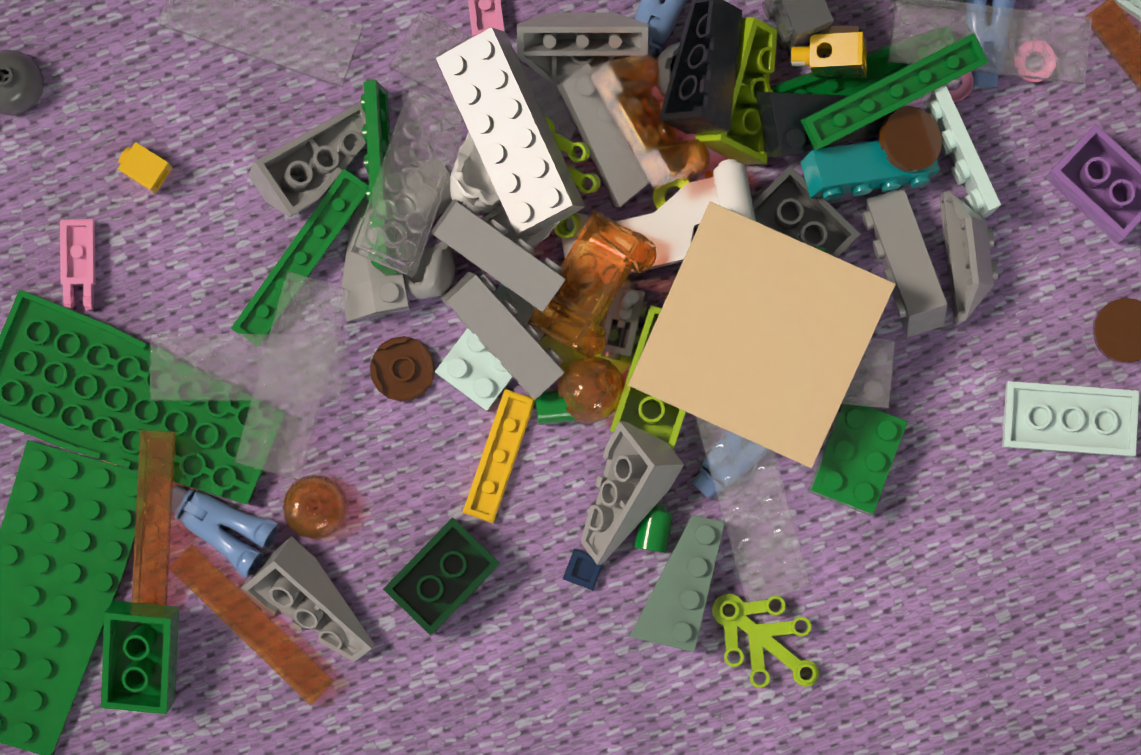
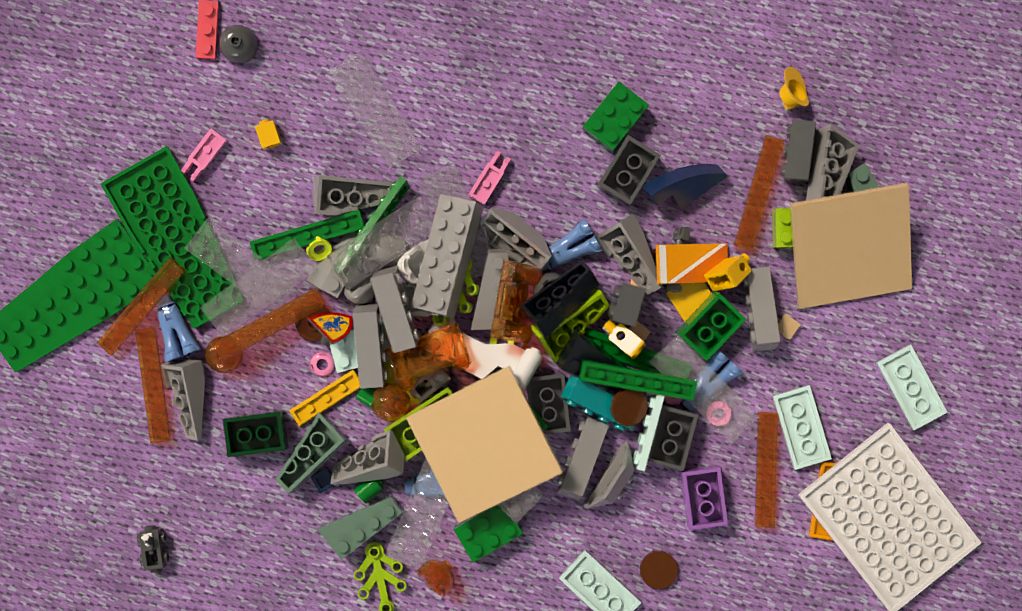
camera: 30 degrees right, 5 degrees up
green brick [101,601,179,714] -> none
none -> clear orange plate [213,288,326,361]
none -> sand green wedge [275,412,349,494]
none -> neon yellow piece [306,236,332,261]
none -> shield [308,312,353,345]
none -> bright pink piece [310,351,335,376]
none -> clear orange cylinder [416,559,455,597]
none -> dark grey brick [647,404,698,471]

